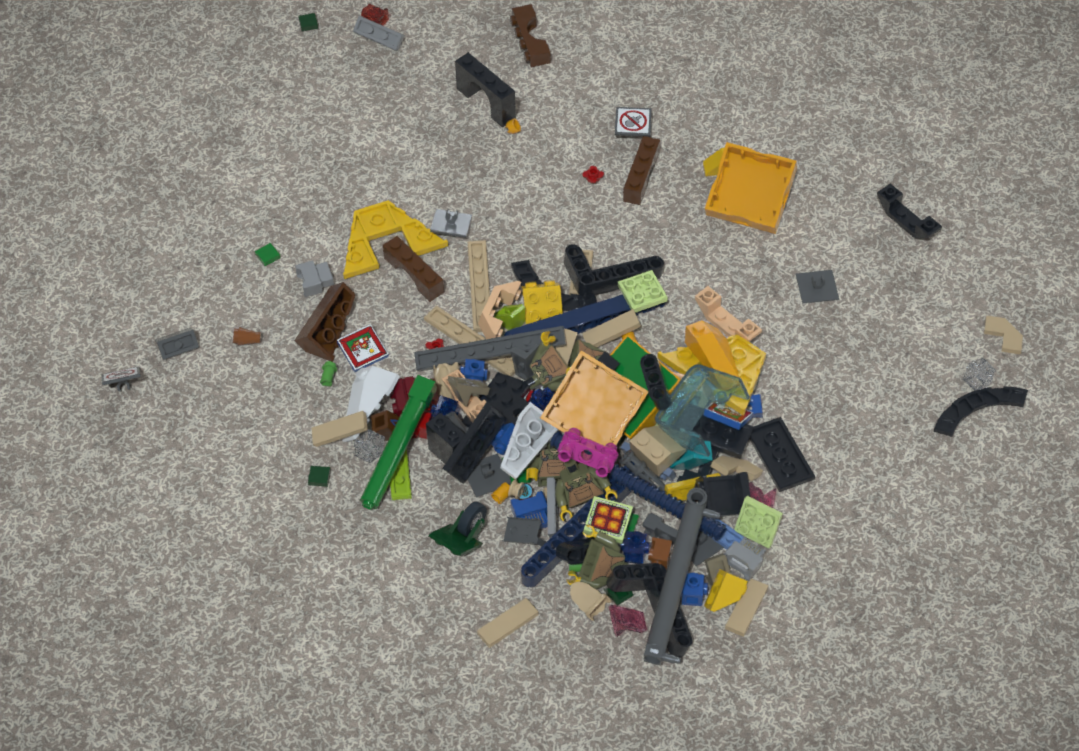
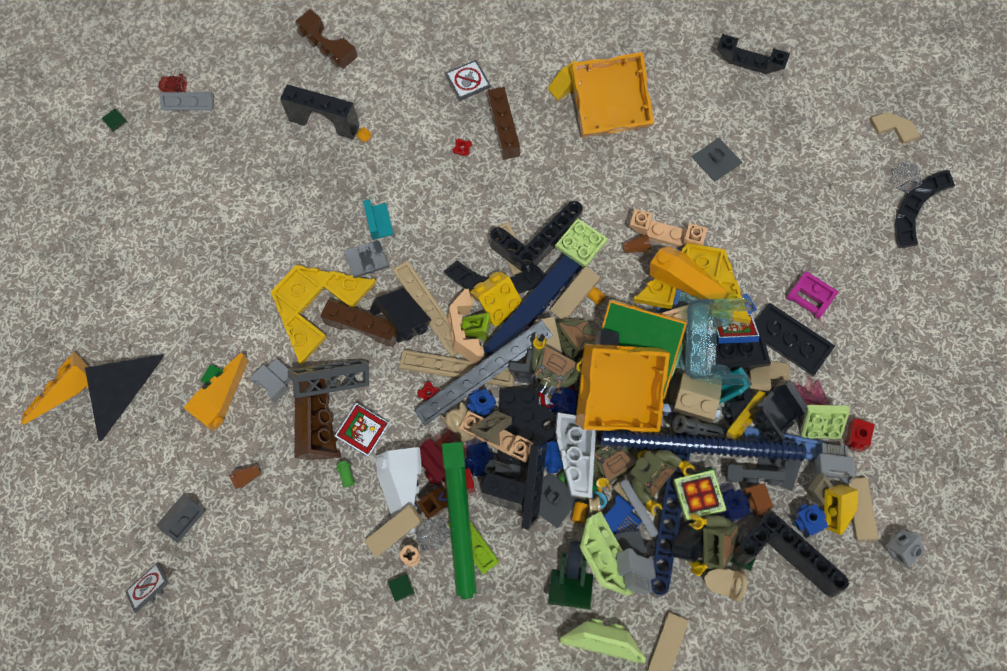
camera: 25 degrees left, 15 degrees up
dark pink piece [558,427,618,477] -> none
clear pink slope [608,605,647,637] -> none
black beam [640,354,672,410] -> none
dark grey piece [644,488,720,666] -> none
none -> light orange wedge [21,352,89,425]
none -> black tile [85,354,163,441]
none -> light orange wedge [184,353,248,431]
none -> dark grey fence [287,359,369,398]
none -> teal panel [363,199,394,240]
none -> black panel [370,288,431,343]
none -> light nougat bush [400,545,420,567]
none -> yellowish green wedge [560,619,646,664]
none -> yellowish green wedge [580,512,634,596]
none -> light grey piece [616,548,656,595]
none -> dark orange cone [623,234,651,254]
none -> dark pink plate [786,271,839,320]
none -> red brick [845,418,875,452]
none -> light grey brick [886,528,925,568]

